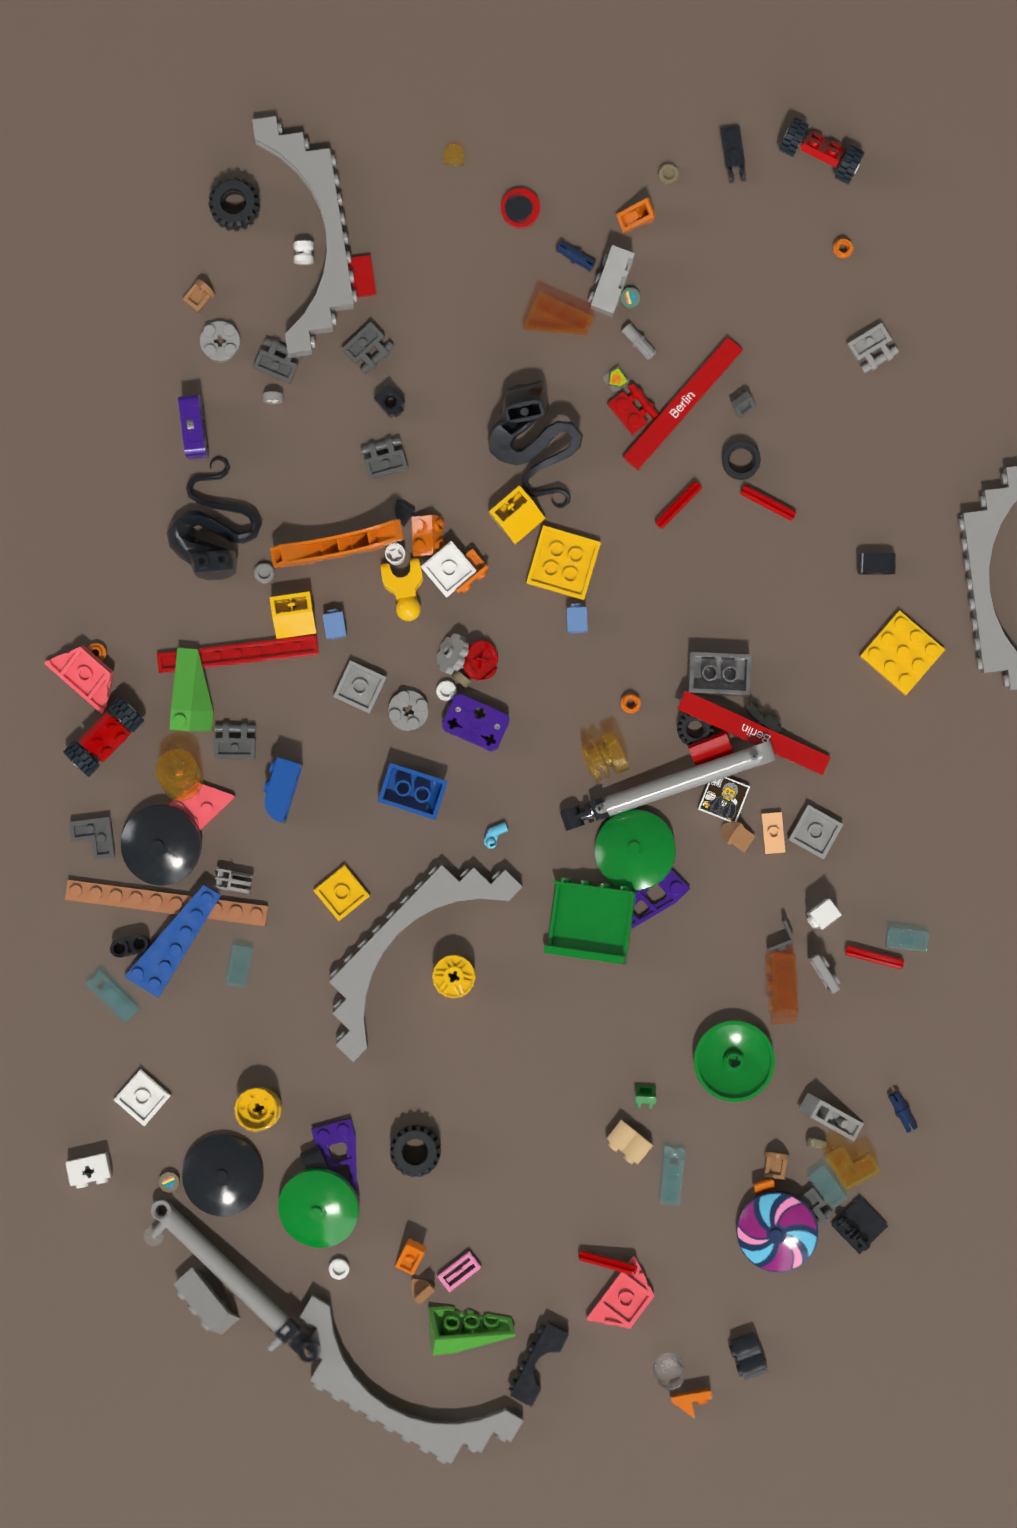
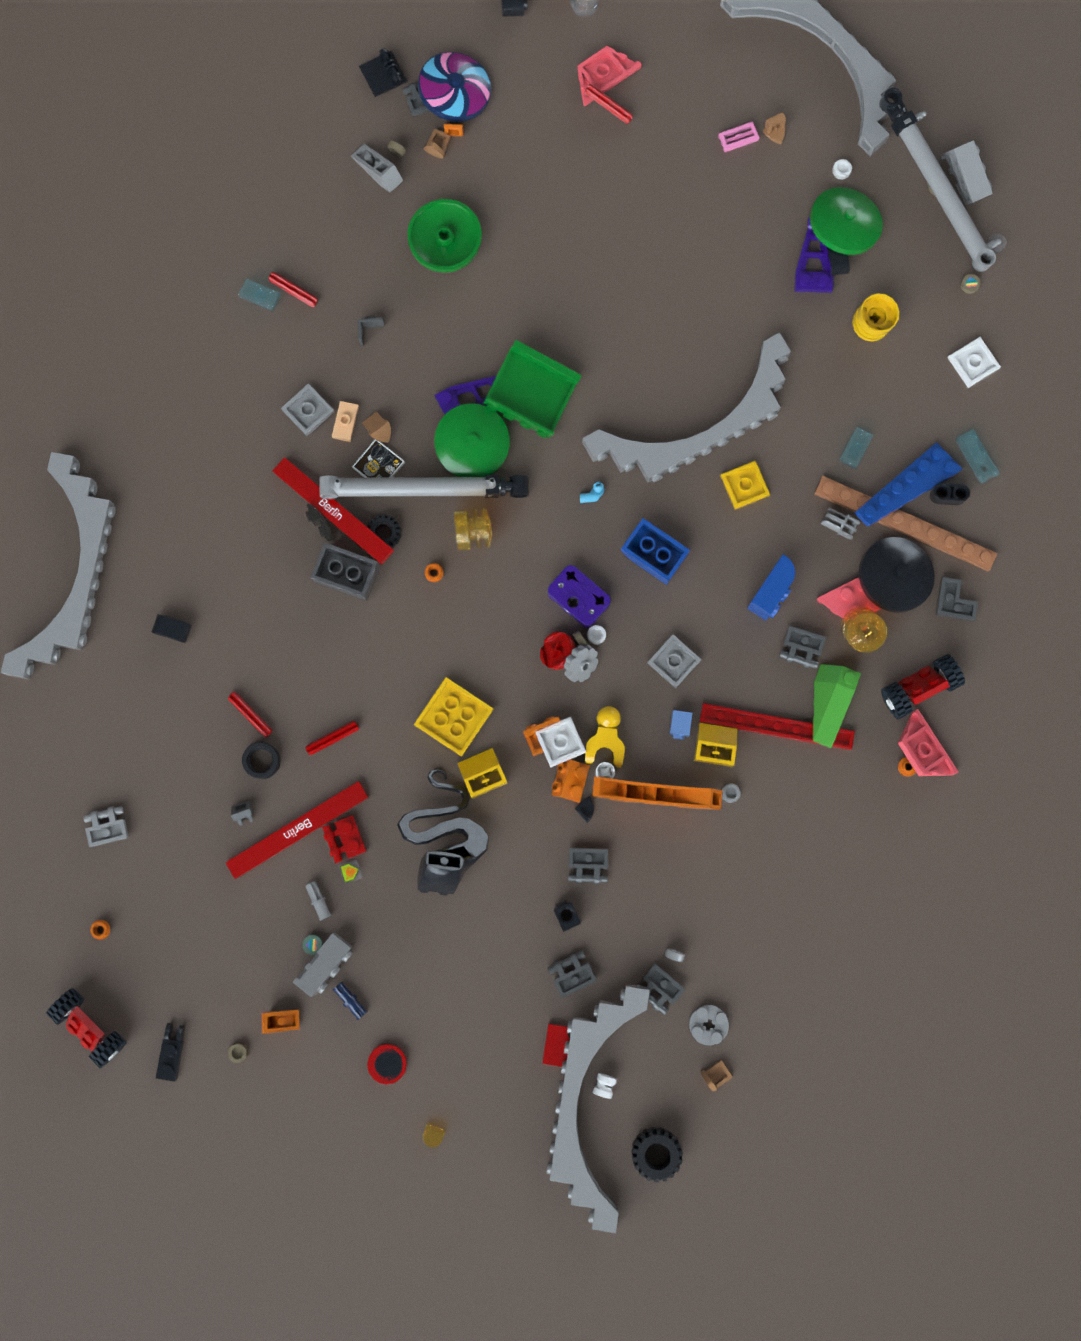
camera: 155 degrees left, 5 degrees down
white brick [65,1152,113,1189] -> none
black hips [167,457,262,580] -> none
dark purple axle [178,394,209,460] -> none
black dish [182,1134,264,1216] -> none
light grey plate [388,691,429,731] -> none
black tyre [390,1125,441,1178] -> none
orange slope [395,1239,427,1275] -> none
bright green wedge [428,1306,515,1355] -> none
yellow wheel [432,955,475,998] -> none
black arch [508,1321,569,1407] -> none
clear orange wedge [523,292,595,336] -> none
medium blue brick [566,604,588,633] -> none
tan brick [606,1119,653,1164] -> none
green tile [635,1085,656,1109] -> none
clear light blue plate [659,1147,685,1206] -> none
red tile [688,731,734,765] -> none
clear orange wedge [766,954,798,1024] -> none
white brick [806,899,841,930] -> none
clear light blue plate [807,1165,848,1210] -> none
light grey plate [808,954,840,994] -> none
clear yellow brick [823,1144,881,1192] -> none
yellow plate [859,610,945,696] -> none
dark blue pin [888,1091,918,1133] -> none

